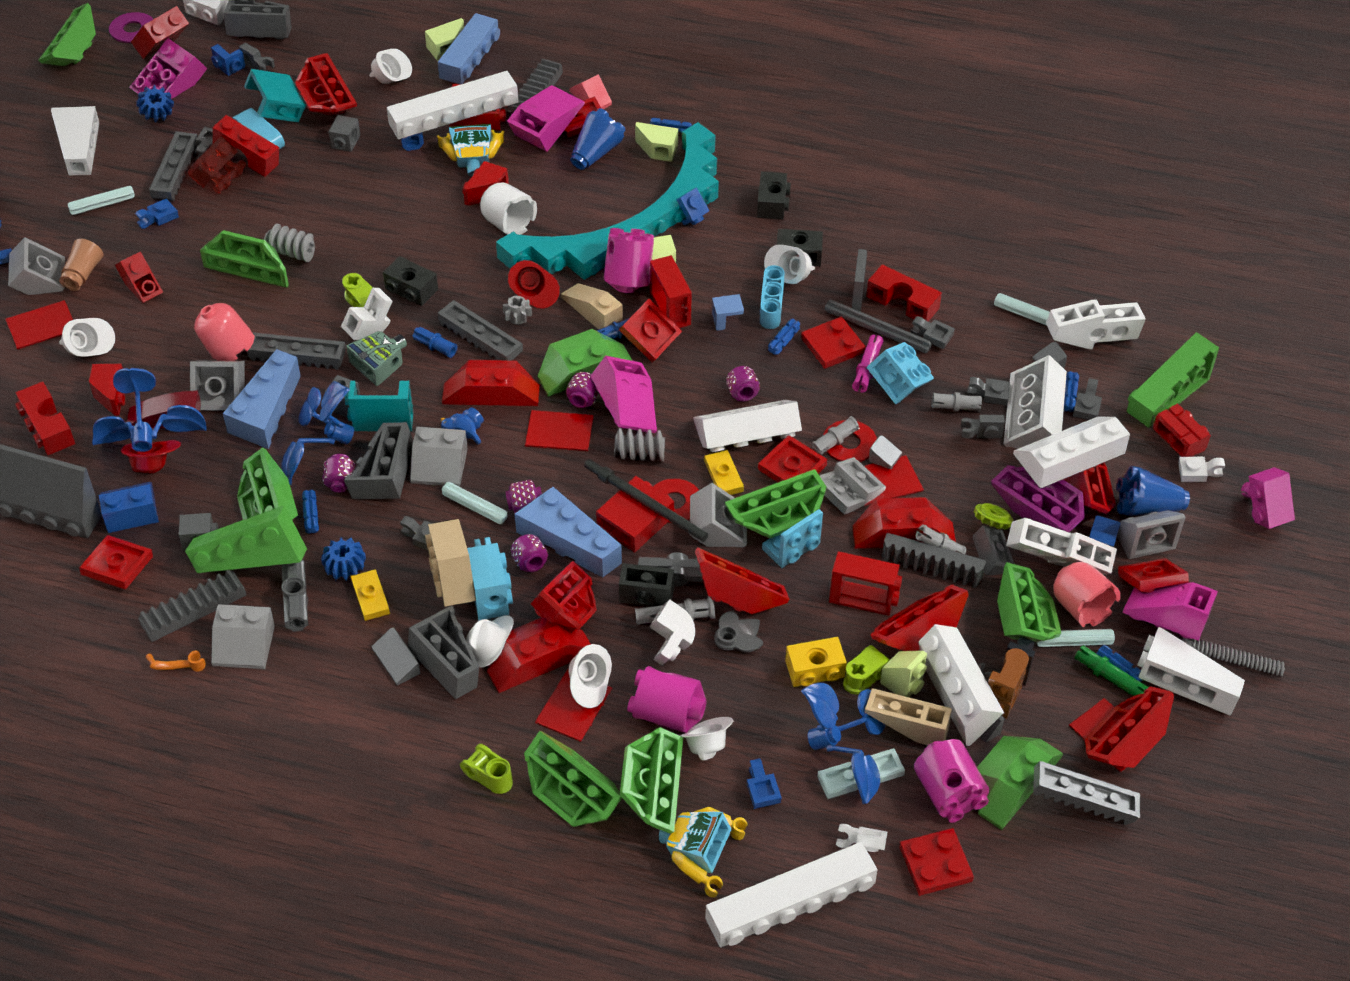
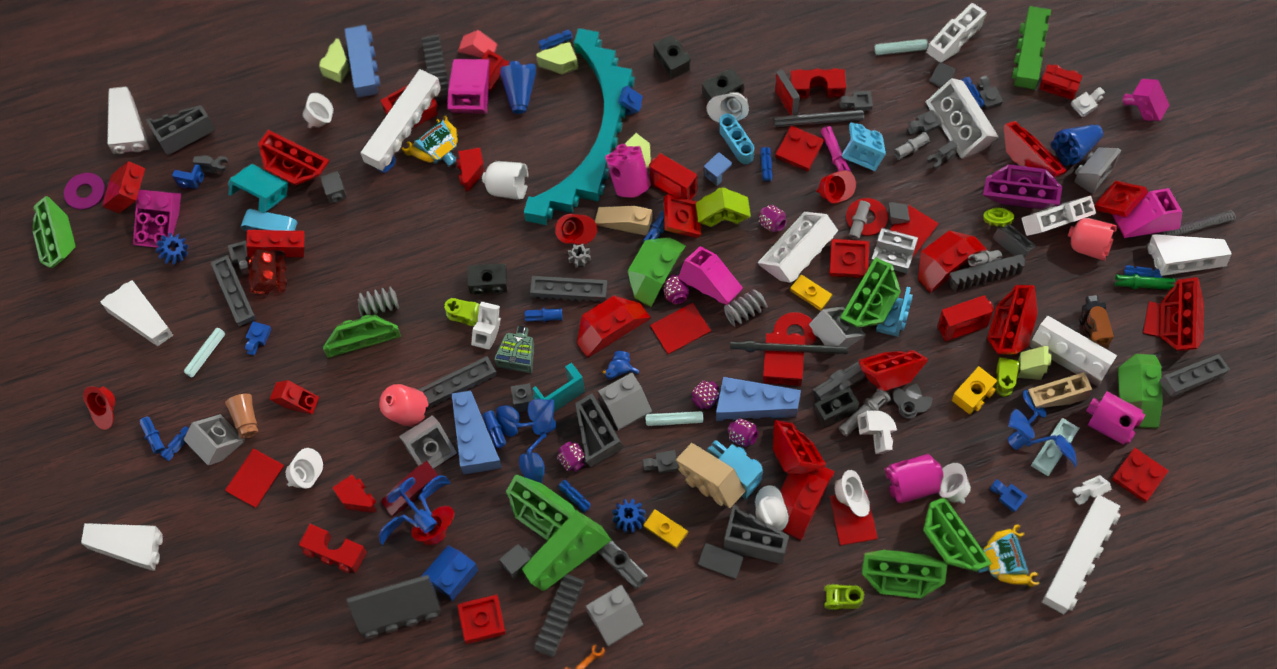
camera: 30 degrees left, 15 degrees up
bright green wedge [997,562,1062,642] -> none
white slope [1013,417,1130,488] -> none
light aqua axle [1036,629,1115,647] -> none
blue bracket [1089,516,1120,547] -> none
none -> blue axle [482,411,506,448]
none -> lime brick [696,187,751,227]
none -> red piece [816,170,856,203]

